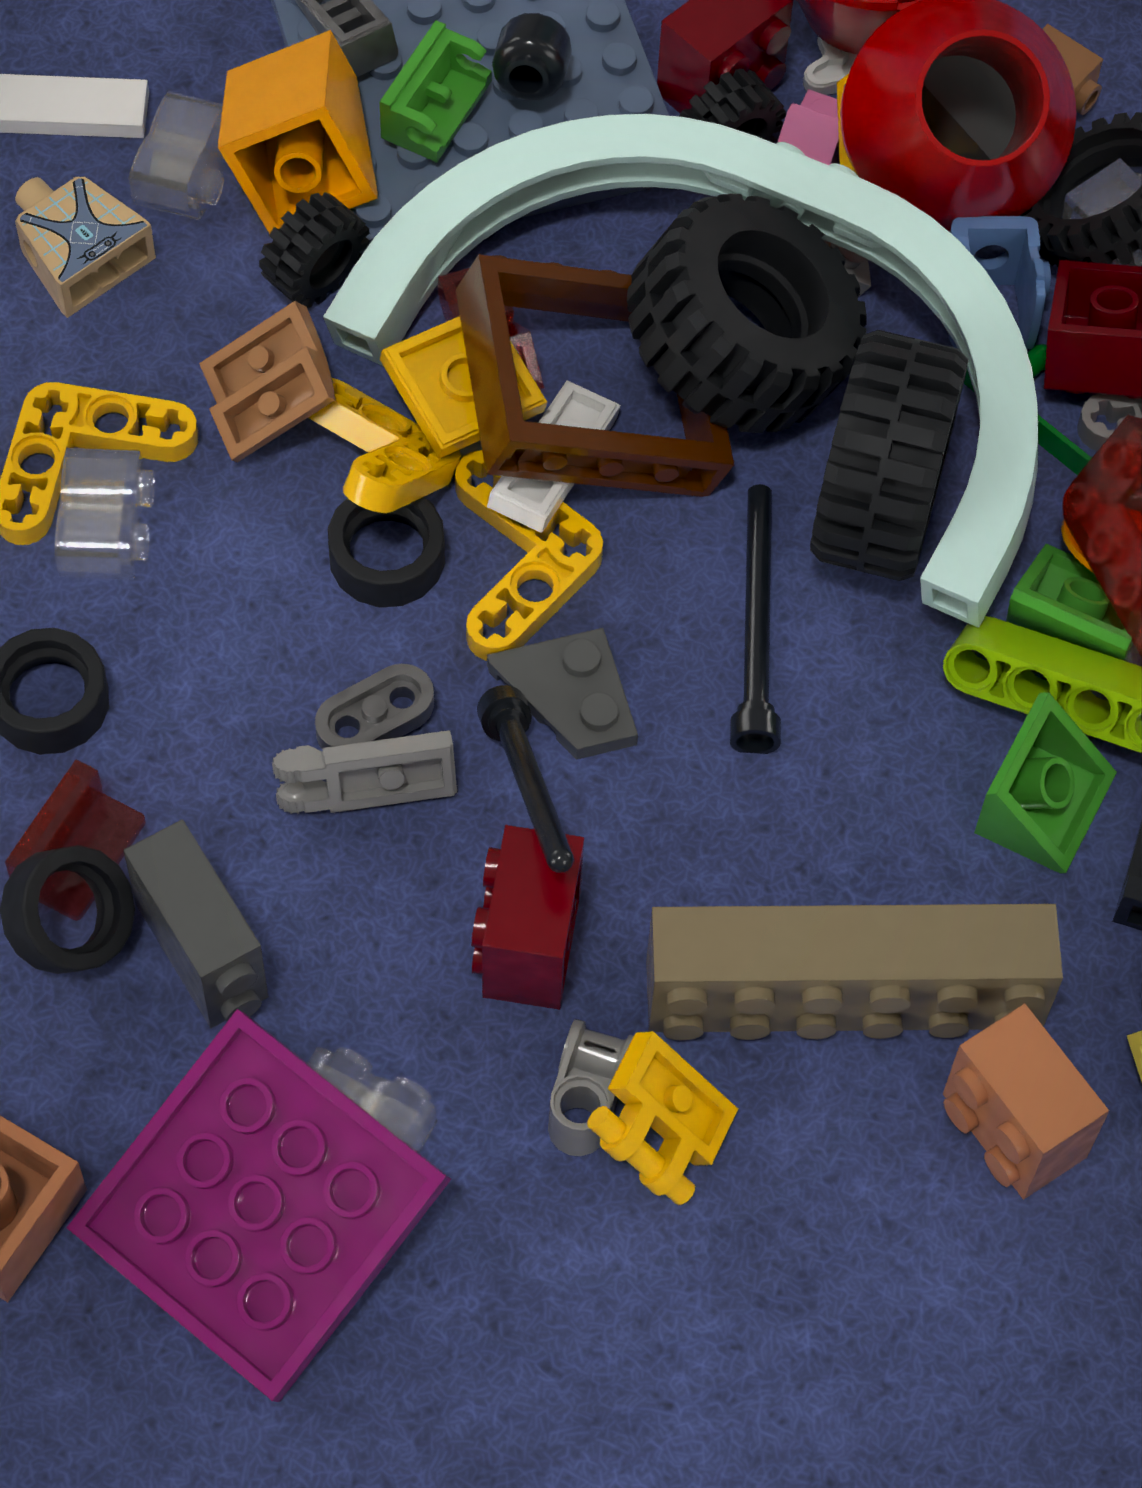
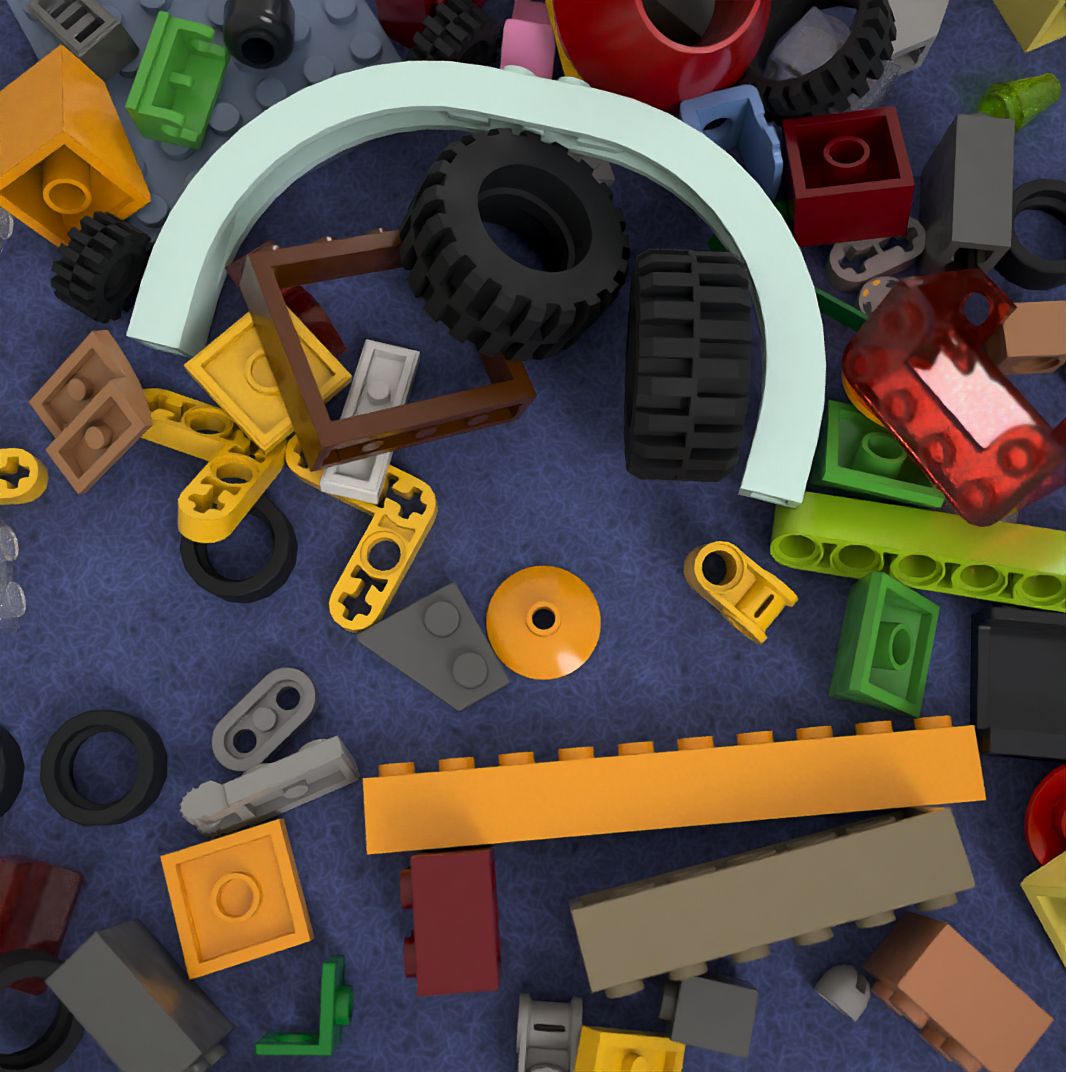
camera: 10 degrees left, 15 degrees up
black piece [477,685,574,873] -> none
black piece [730,484,781,754] -> none
none -> black tyre [40,710,168,826]
none -> light orange plate [160,818,315,980]
none -> green bracket [254,955,354,1056]
none -> light orange brick [363,715,986,855]
none -> light orange dish [486,565,601,680]
none -> dark grey brick [657,971,759,1059]
none -> yellow piece [683,541,798,645]
none -> light grey hinge [813,964,871,1023]

